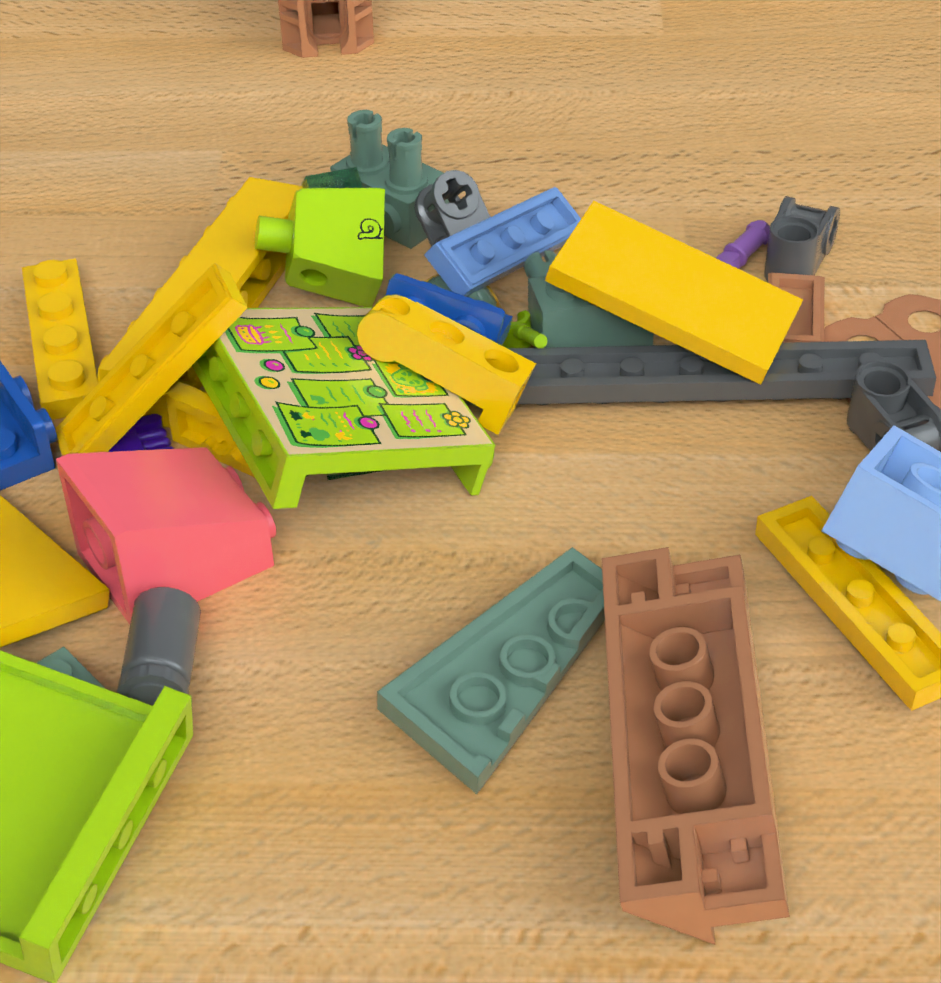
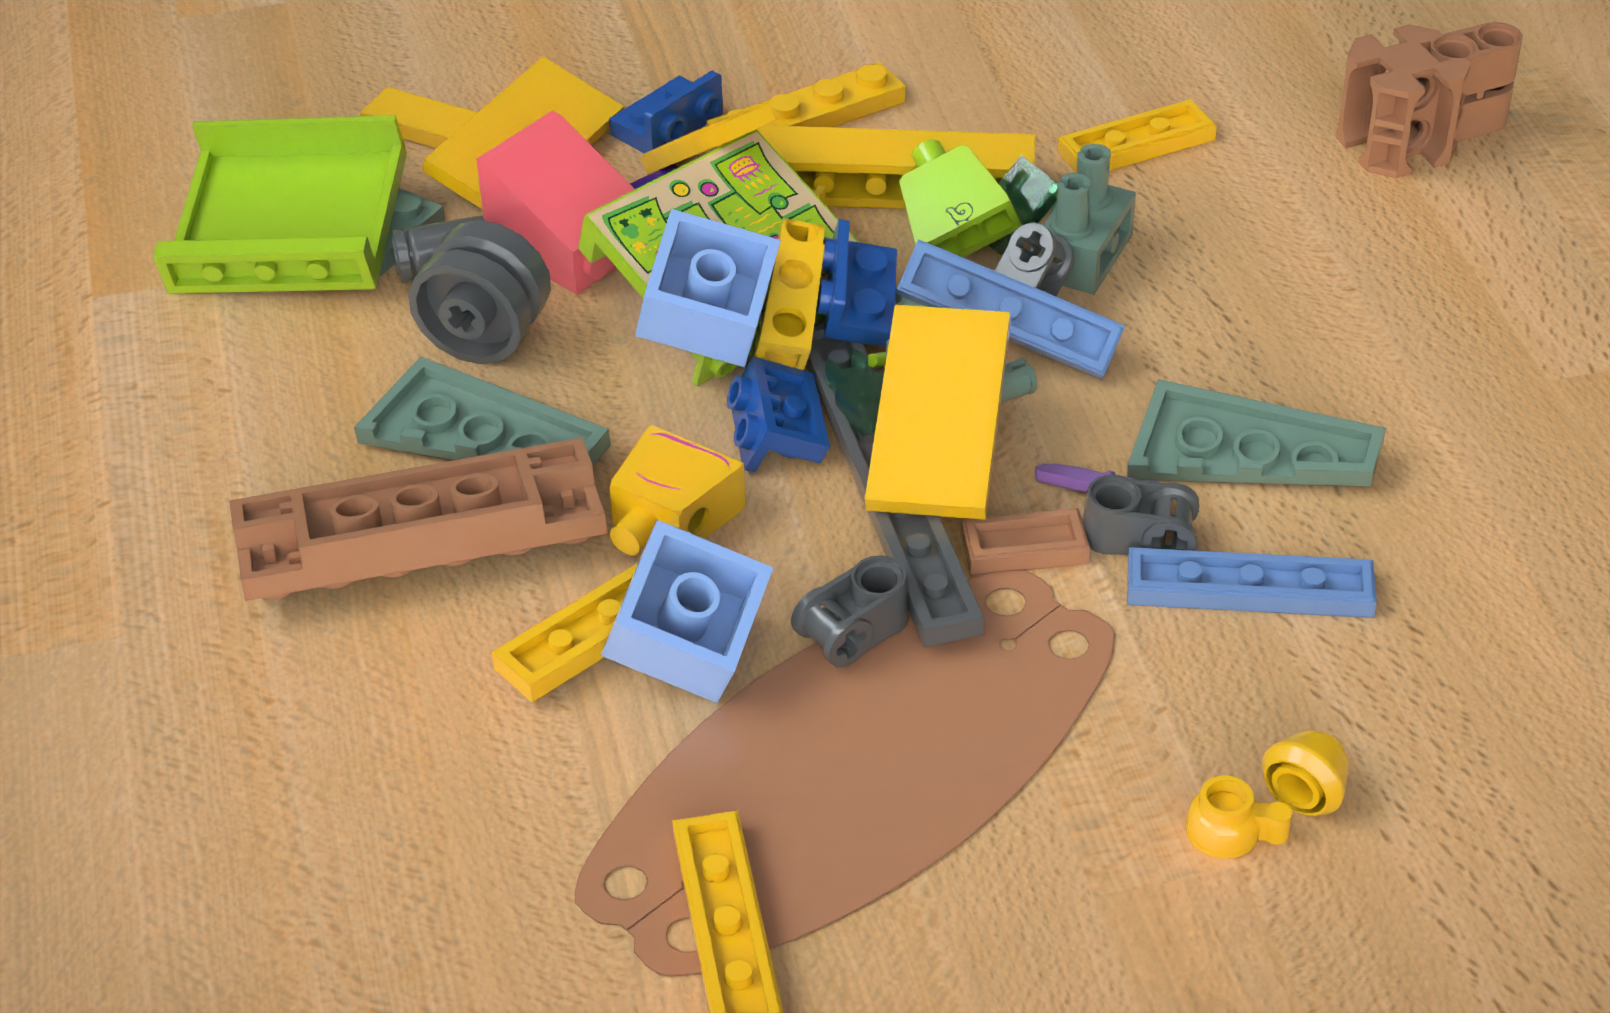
camera: 75 degrees right, 0 degrees up
none -> dark grey wheel [408,220,551,364]
none -> yellow torso [610,424,746,556]
none -> light blue brick [635,209,781,367]
none -> blue bracket [727,356,830,473]
none -> clear green plate [825,349,885,437]
none -> yellow tile [1057,99,1217,173]
none -> sand green wing [1127,379,1386,486]
none -> medium blue tile [1127,547,1377,618]

